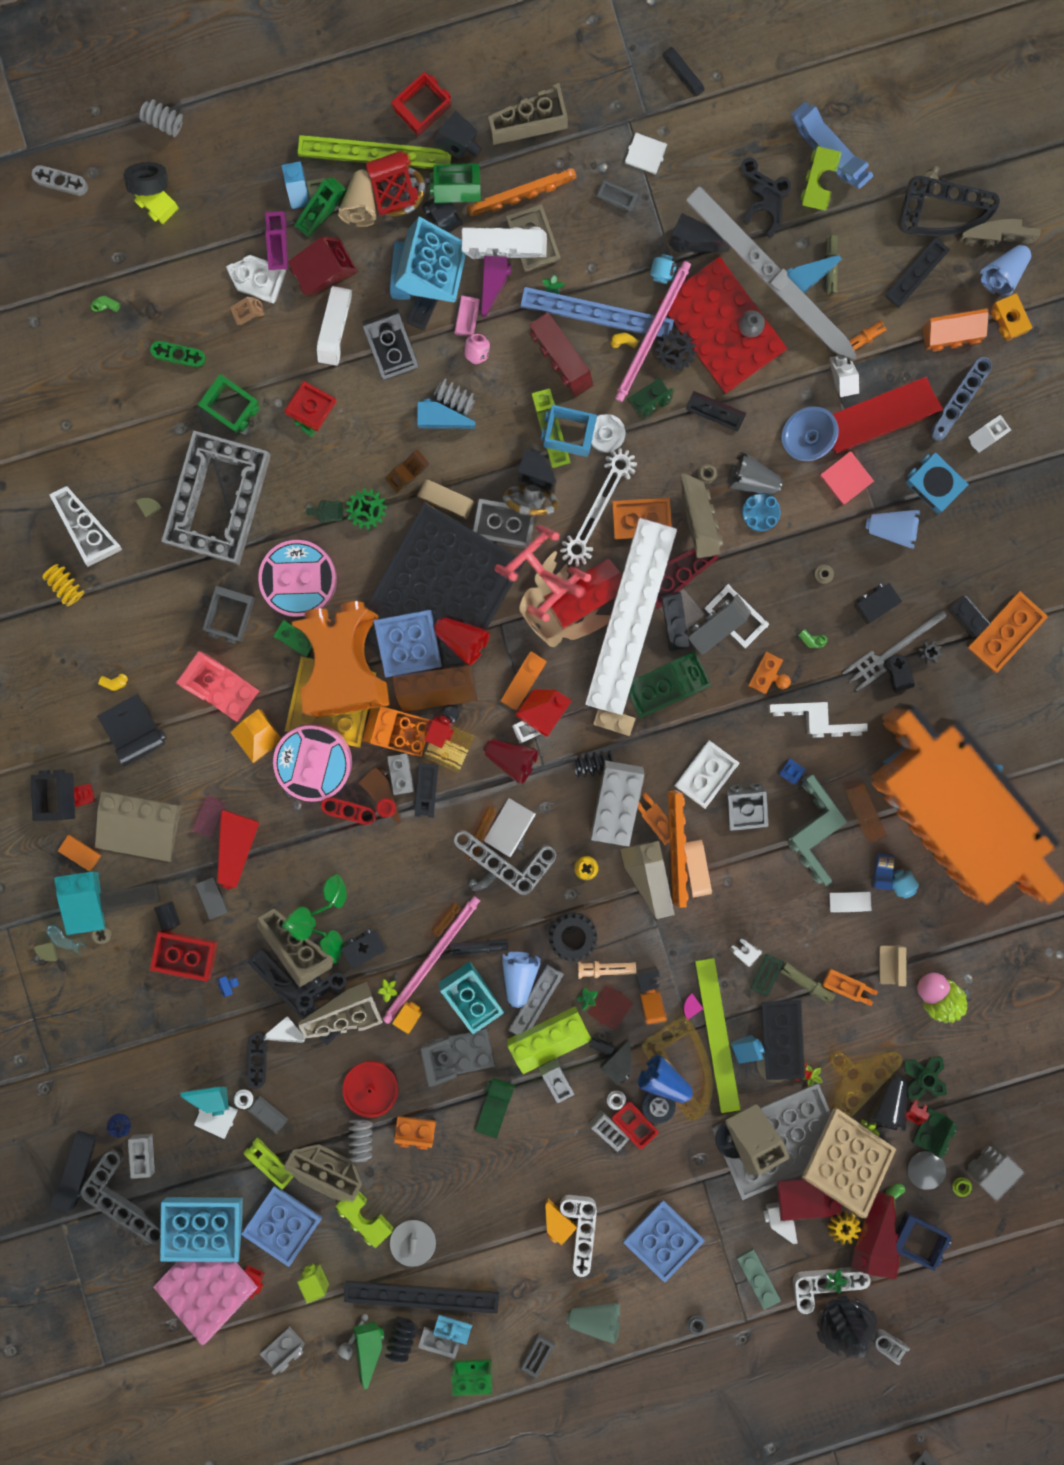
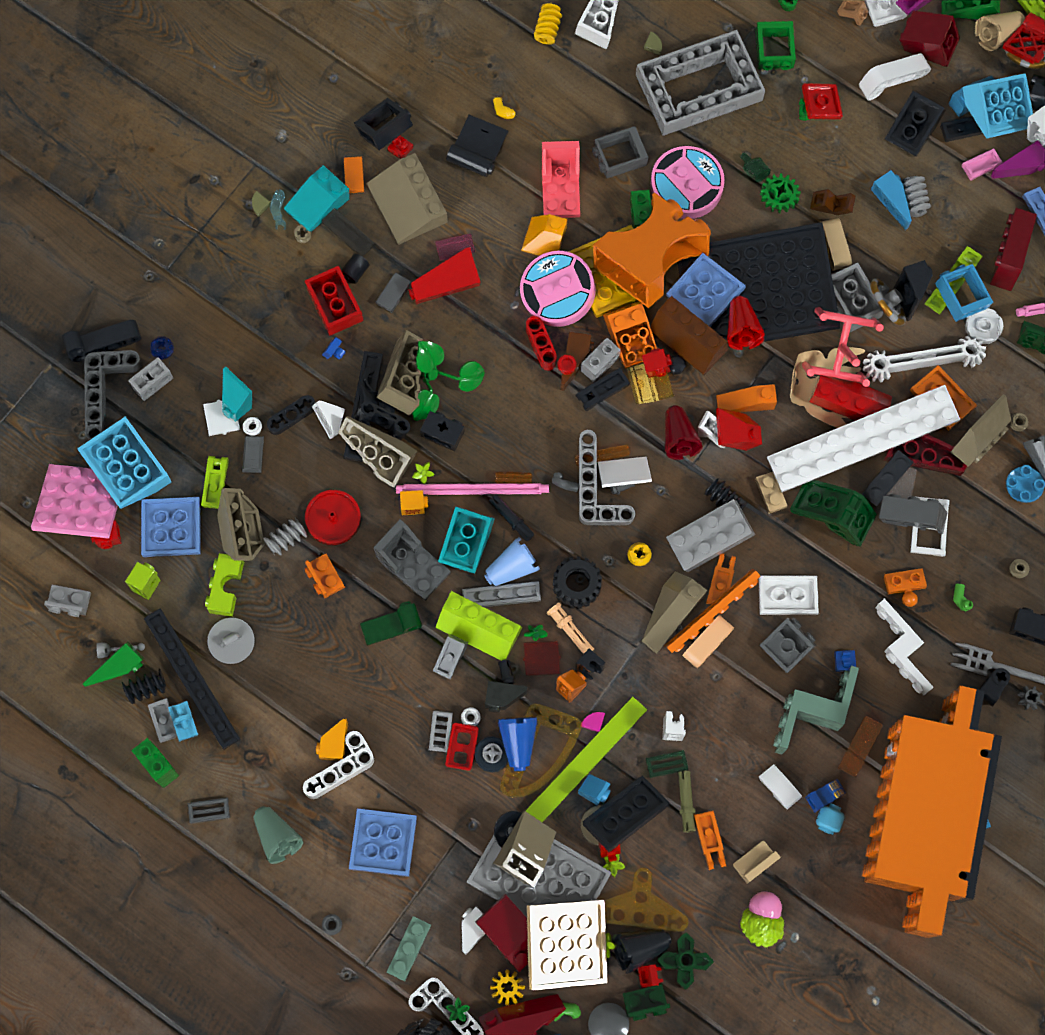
camera: 55 degrees right, 15 degrees down
bright pink head [464,334,490,364] -> none

